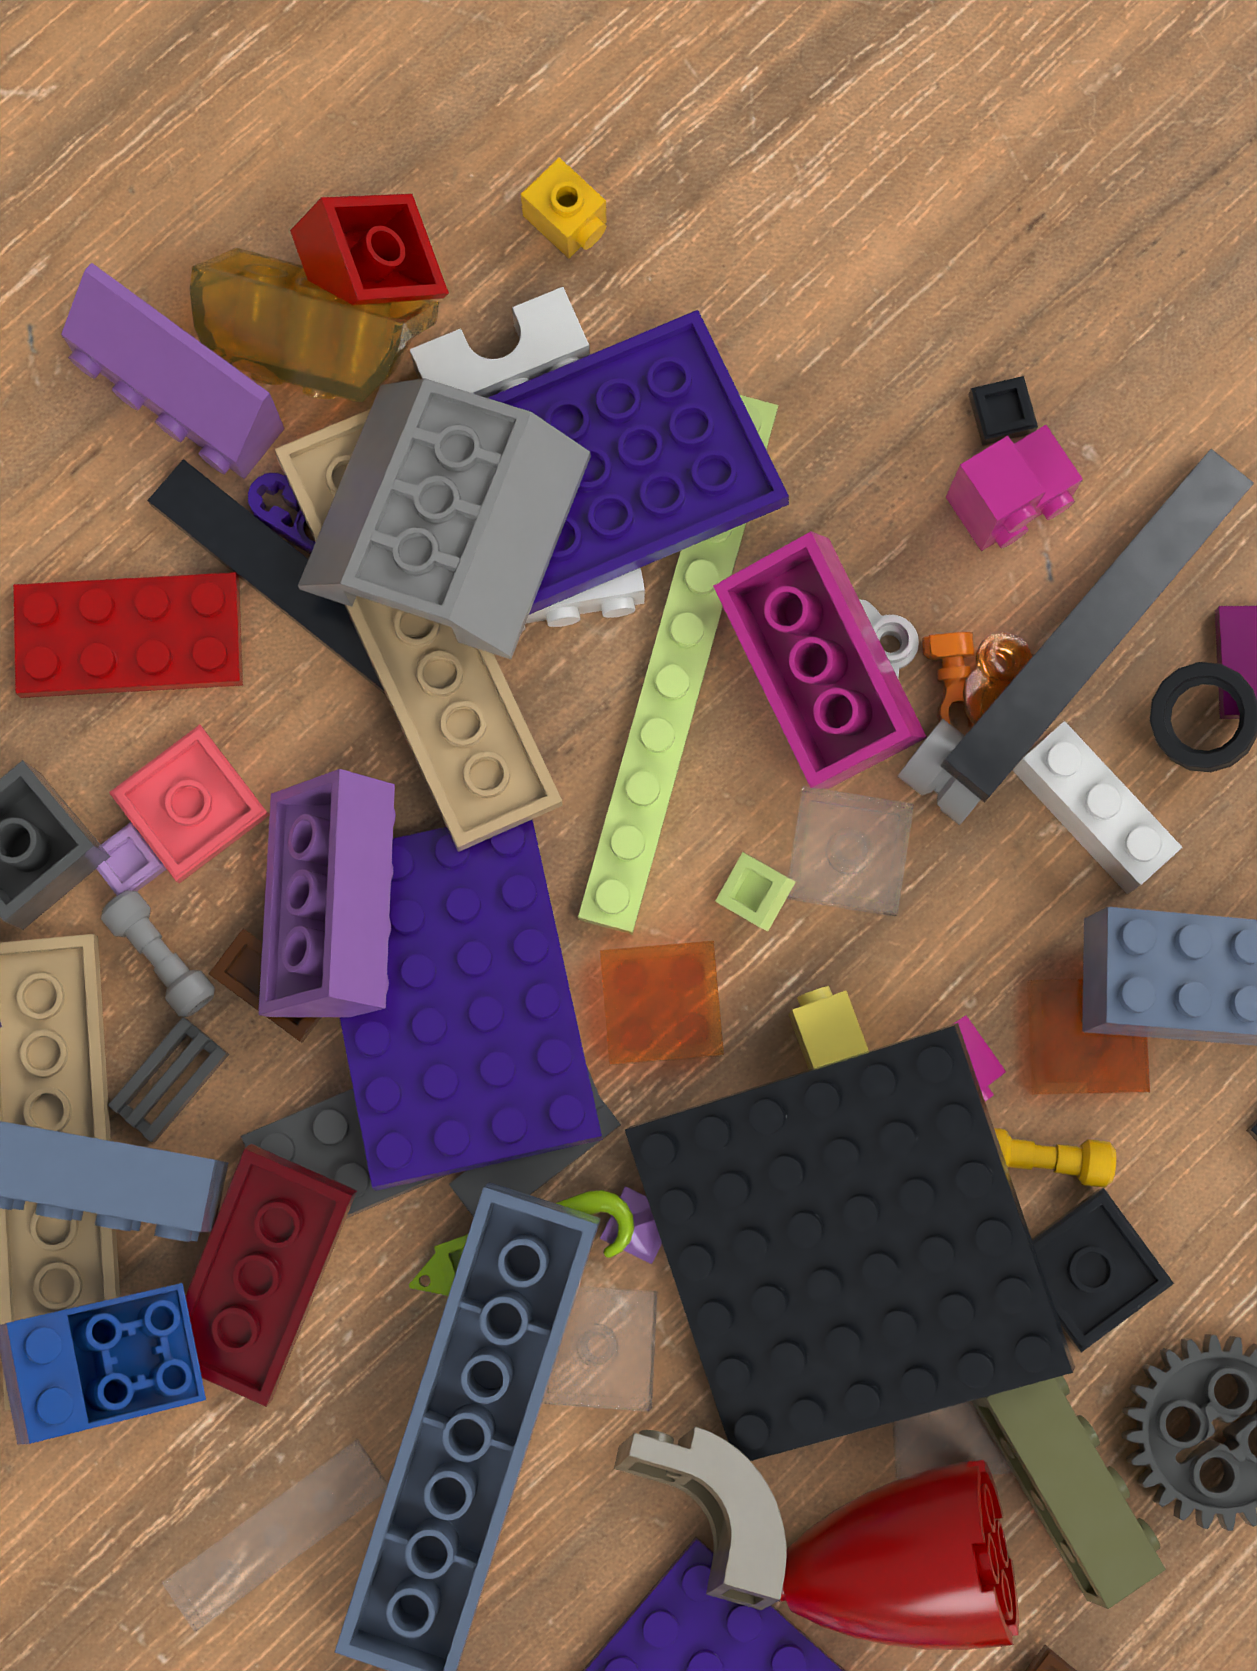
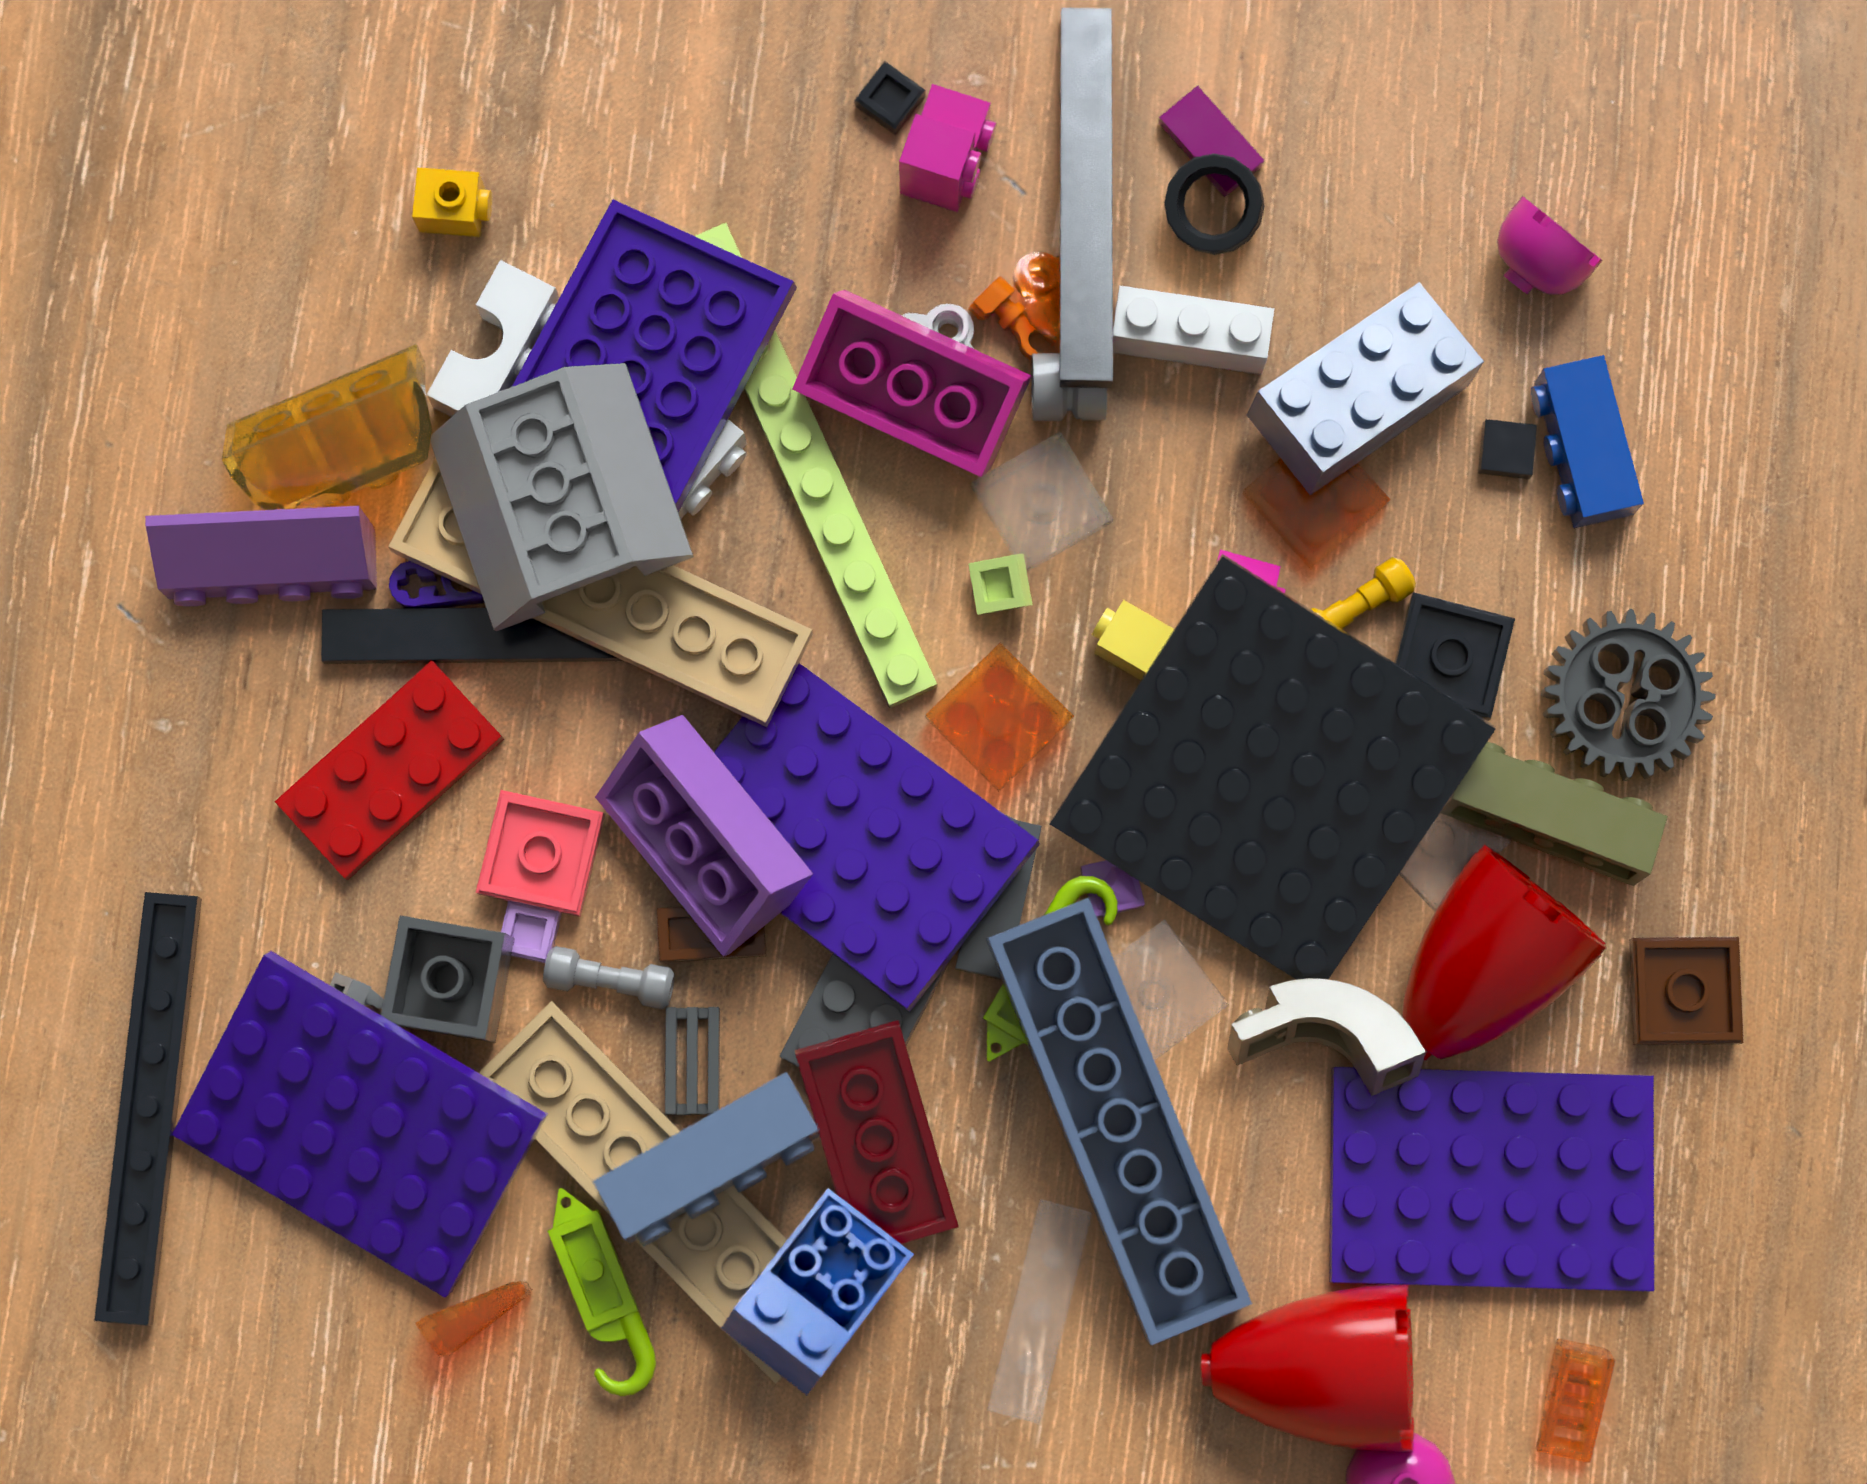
camera: 40 degrees left, 0 degrees up
red slope [290,194,449,305] -> none

